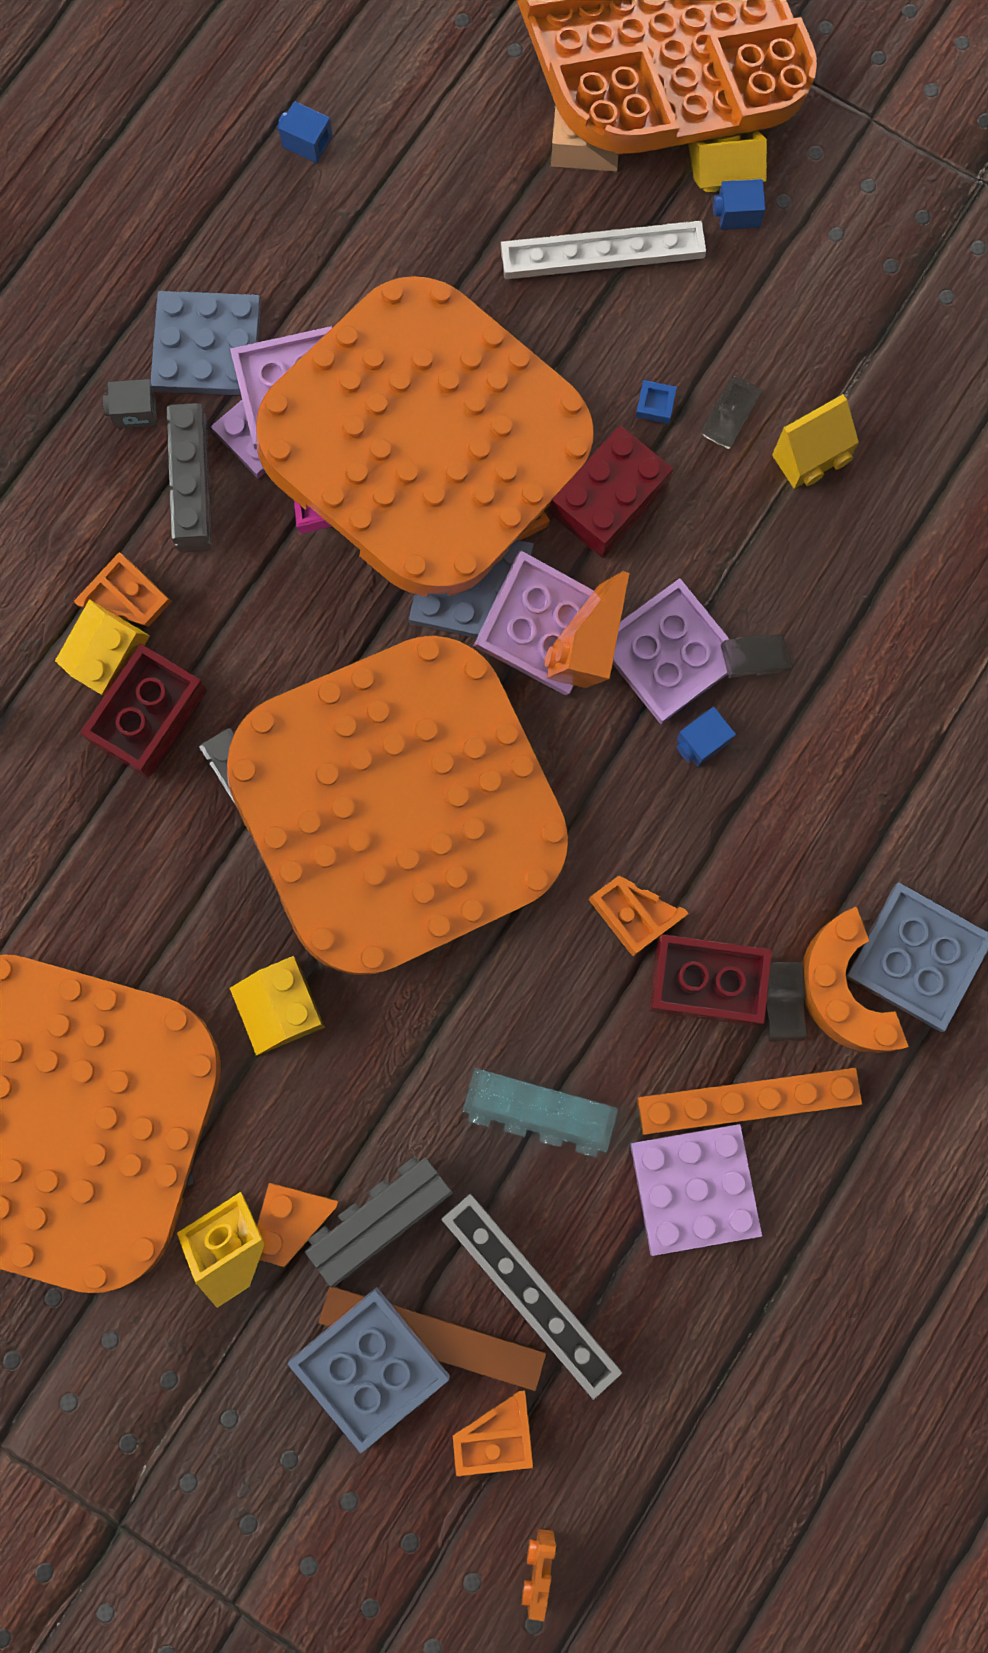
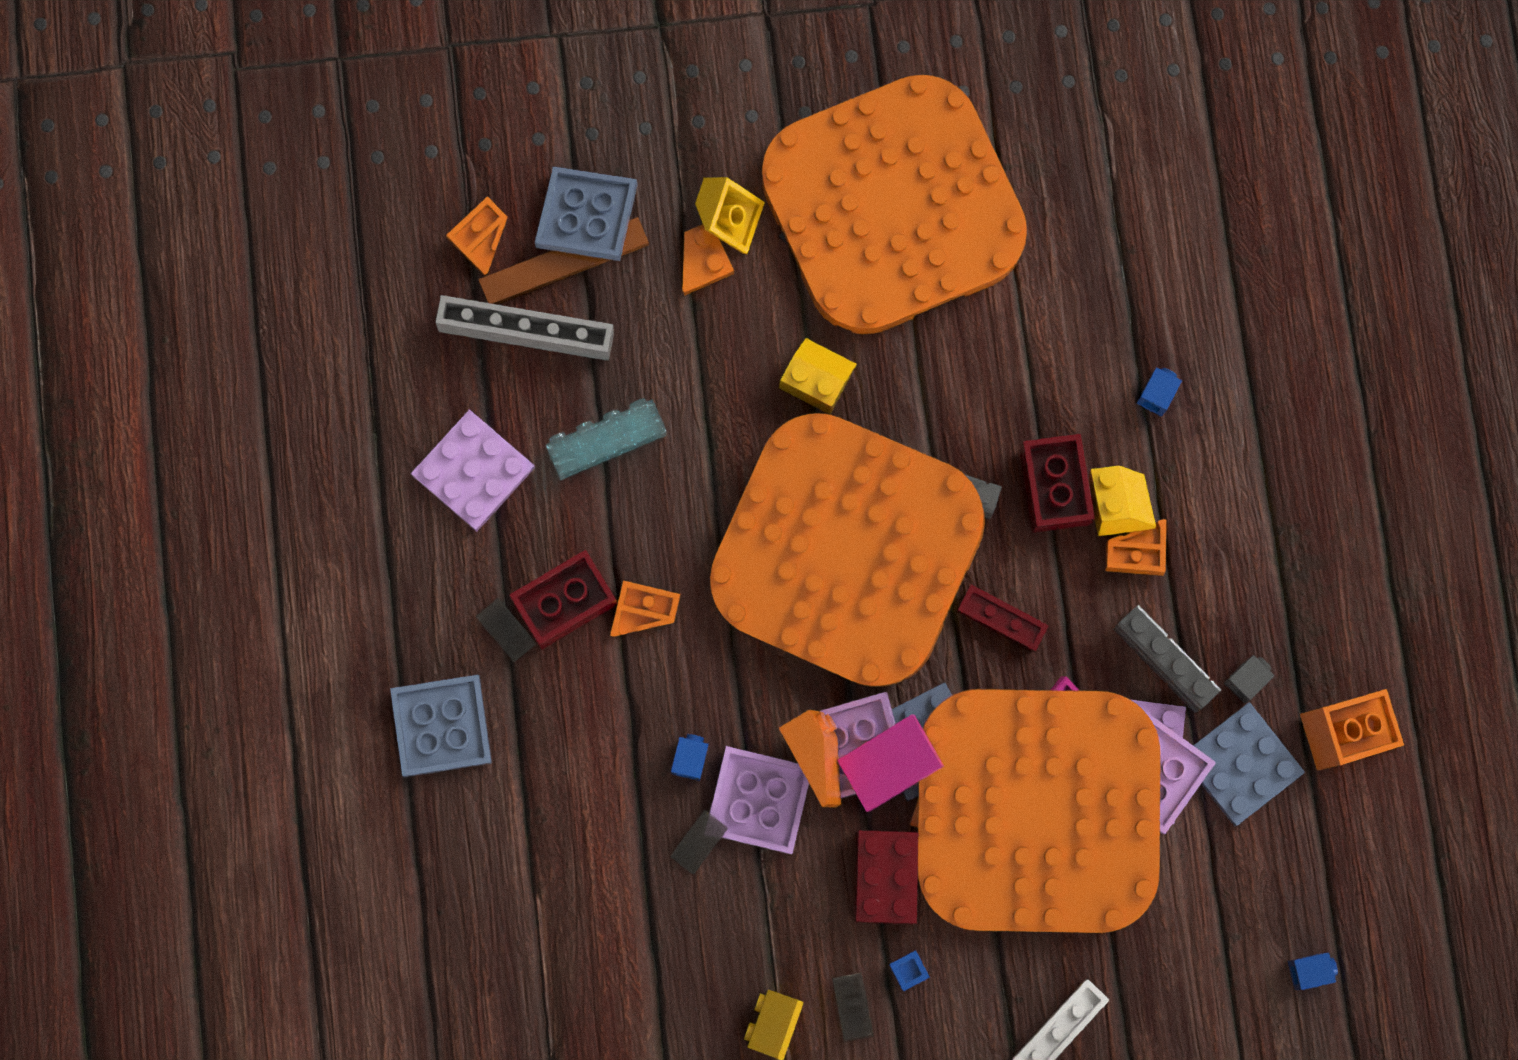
camera: 135 degrees right, 0 degrees up
dark grey brick [305,1156,453,1288] -> none
orange wing [522,1529,556,1621] -> none
orange plate [637,1068,862,1135] -> none
orange brick [801,907,909,1053] -> none
none -> dark pink tile [837,714,944,812]
none -> dark red plate [956,585,1049,652]
none -> orange slope [1300,689,1404,771]

